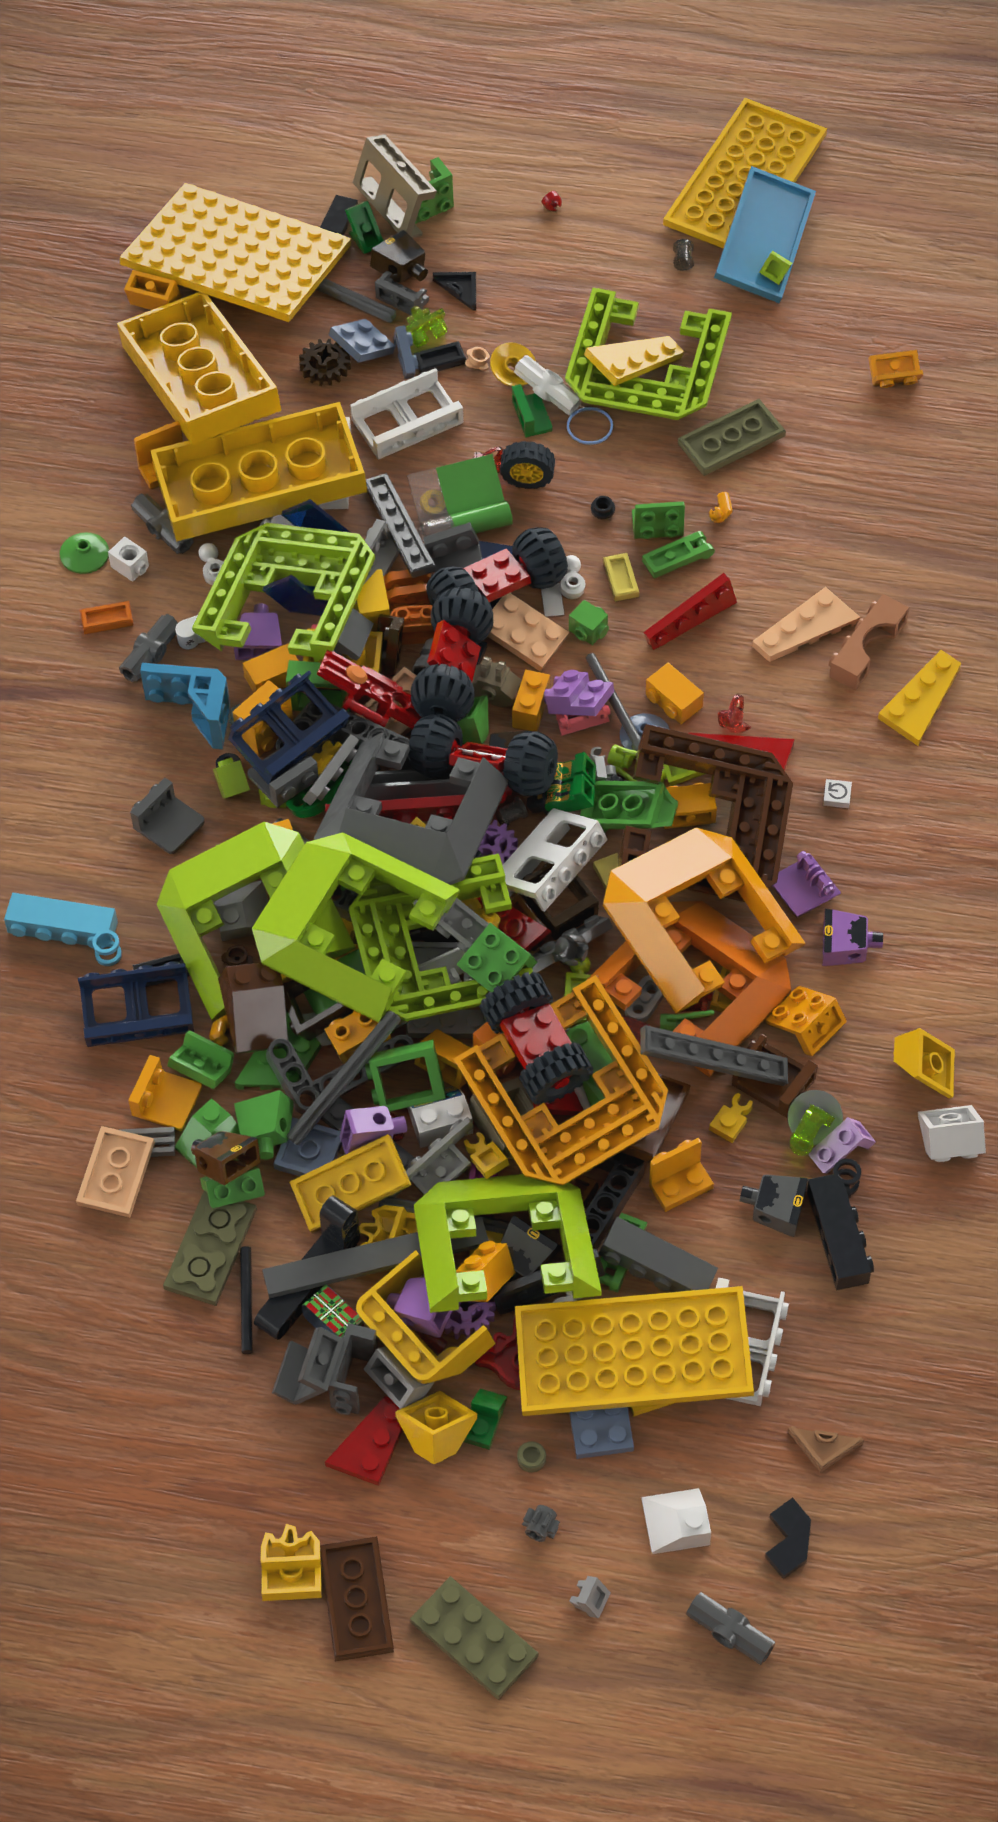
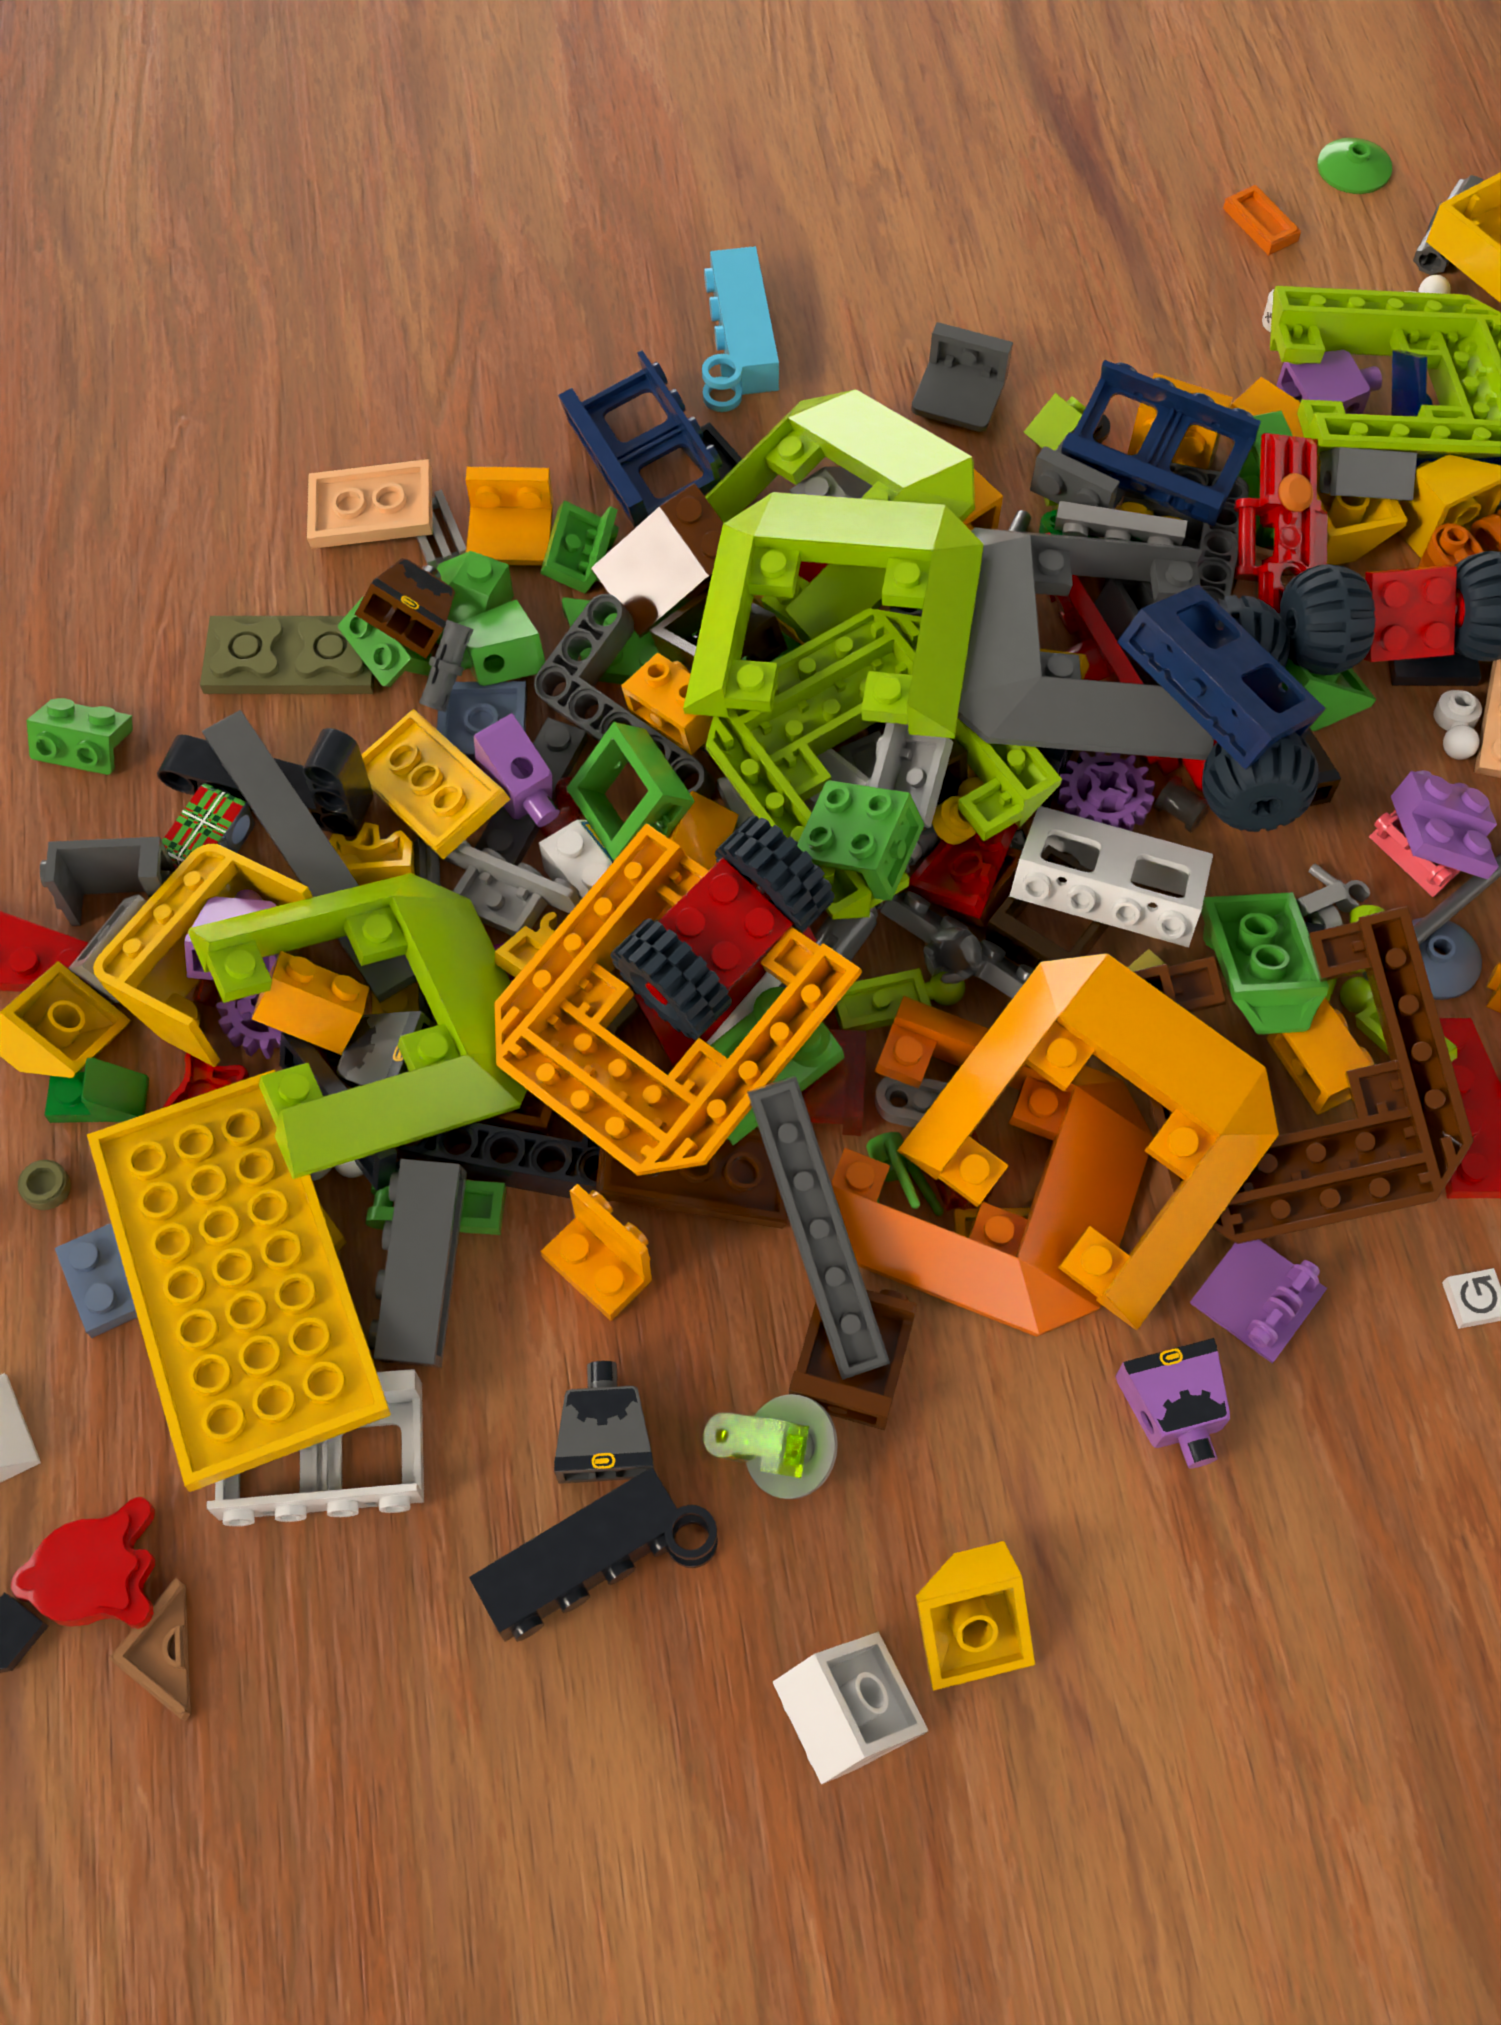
camera: 70 degrees right, 5 degrees up
white brick [108,537,149,582] -> none
dark grey piece [119,614,178,682] -> none
dark azure bracket [140,663,231,749] -> none
black bar [240,1246,253,1354] -> none
dark grey panel [272,1327,344,1405] -> none
dark grey axle [287,1011,401,1145] -> none
dark brown bracket [377,614,404,676] -> none
dark tan hinge [472,656,522,708] -> none
light orange brick [512,669,550,731] -> none
green hips [527,752,596,816] -> none
yellow plate [709,1093,753,1143] -> none
light orange bracket [765,986,847,1056] -> none
lavender bracket [809,1117,876,1174] -> none
none -> red tile [11,1497,156,1629]
none -> bright green bracket [26,698,133,775]
none -> dark grey pin [419,620,474,712]
none -> dark blue window [1117,584,1326,770]
none -> white plate [1434,690,1482,760]

